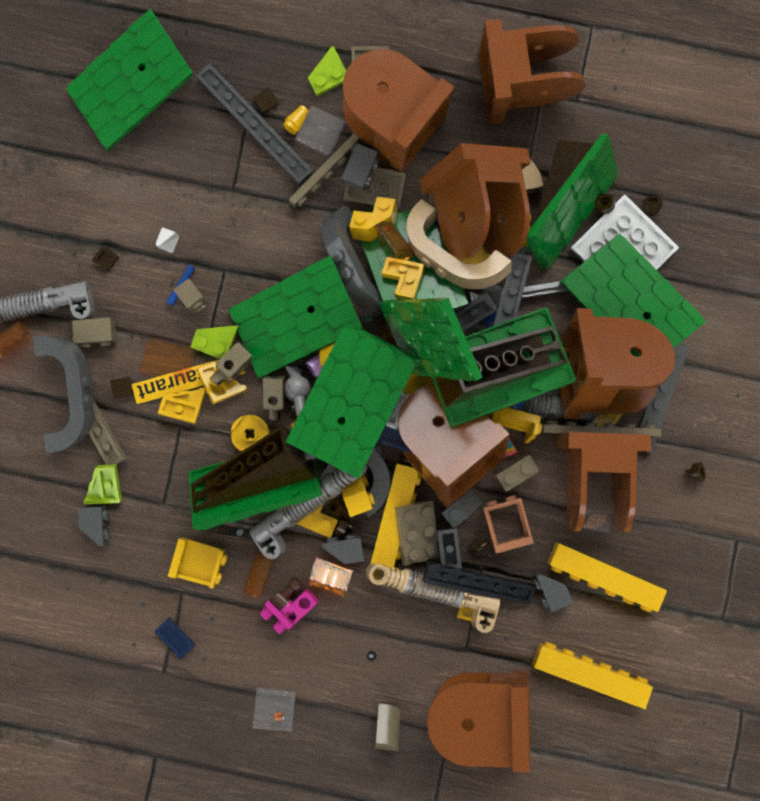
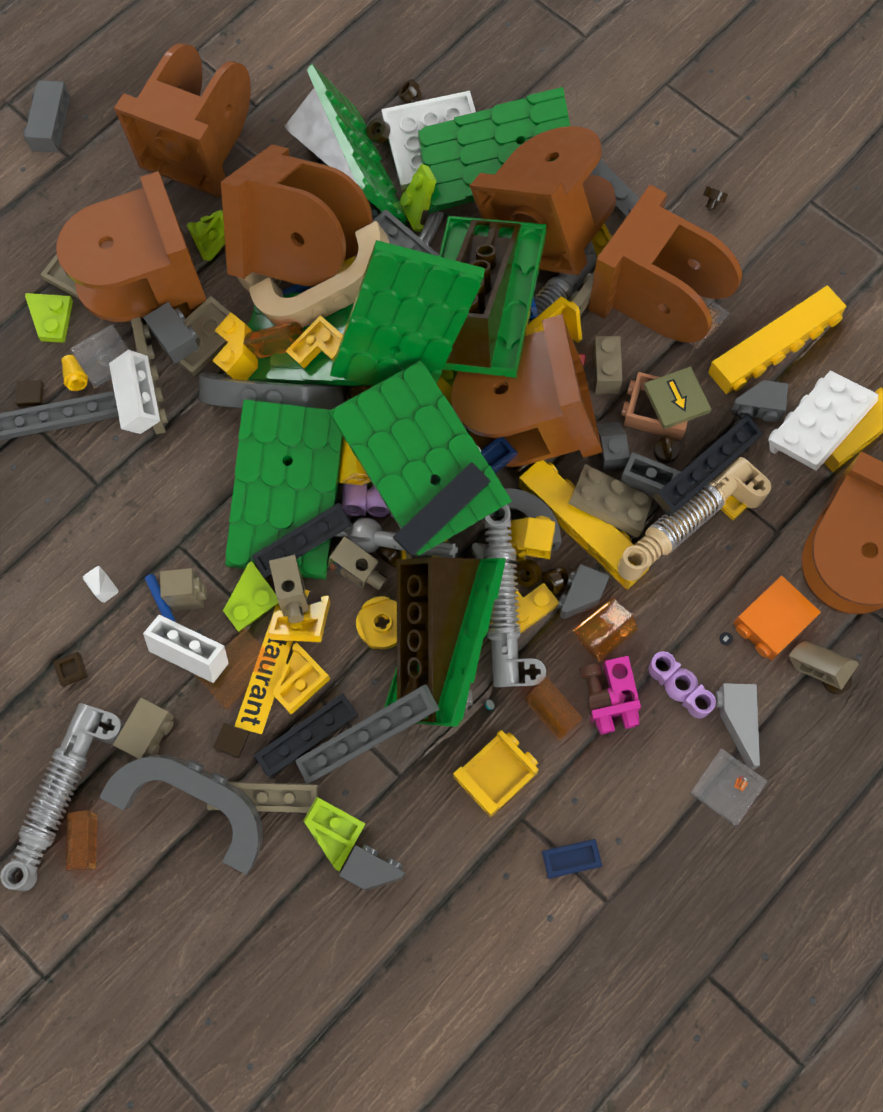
camera: 55 degrees left, 15 degrees down
none -> white brick [109,350,160,434]
none -> white brick [143,615,229,683]
none -> lime wing [186,210,225,261]
none -> black tile [251,503,353,578]
none -> black plate [254,693,359,779]
none -> dark grey plate [295,685,440,784]
none -> black tile [393,462,491,558]
none -> lime wing [399,164,436,232]
none -> olive tile [643,367,711,430]
none -> lavender piece [648,651,716,719]
none -> light grey slope [715,683,760,770]
none -> orange brick [733,575,821,661]
none -> white bracket [768,370,878,471]

